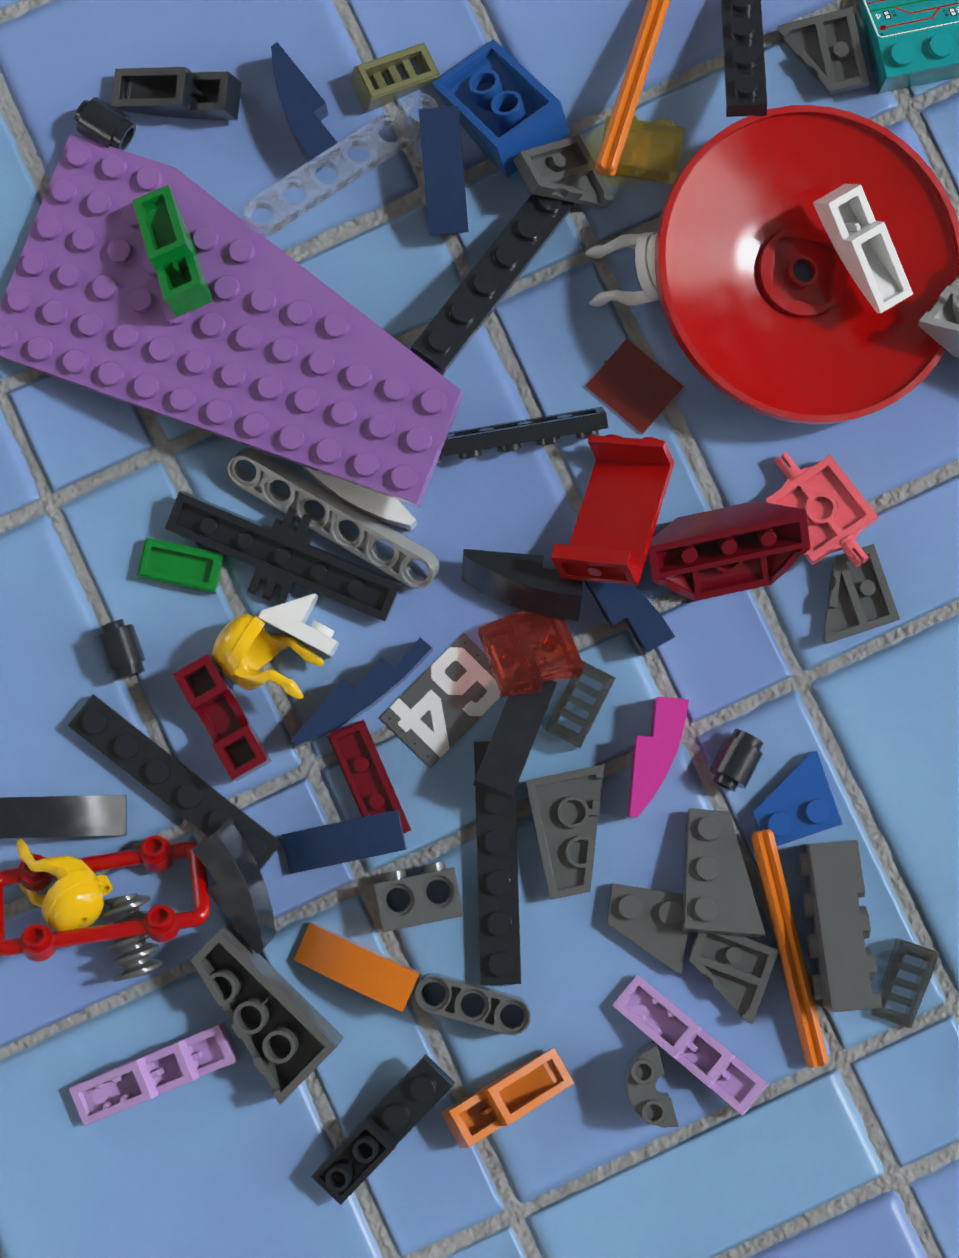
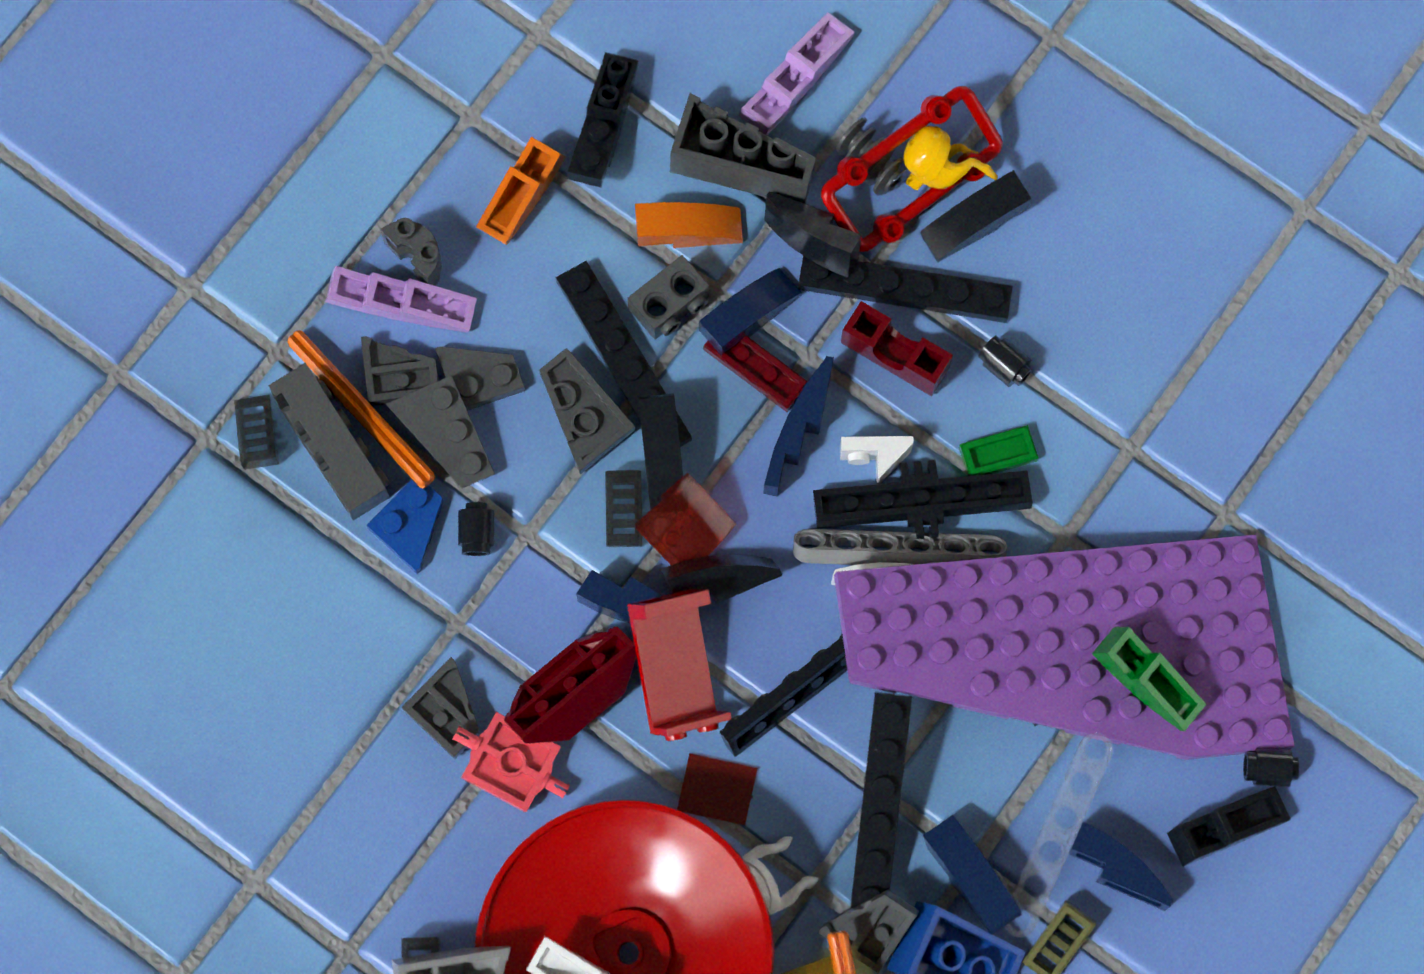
camera: 150 degrees right, 10 degrees down
yellow hair [212,614,324,699] -> none
sticker [380,633,514,768] -> none
dark grey beam [415,973,531,1035] -> none
dark pink slope [627,697,689,817] -> none

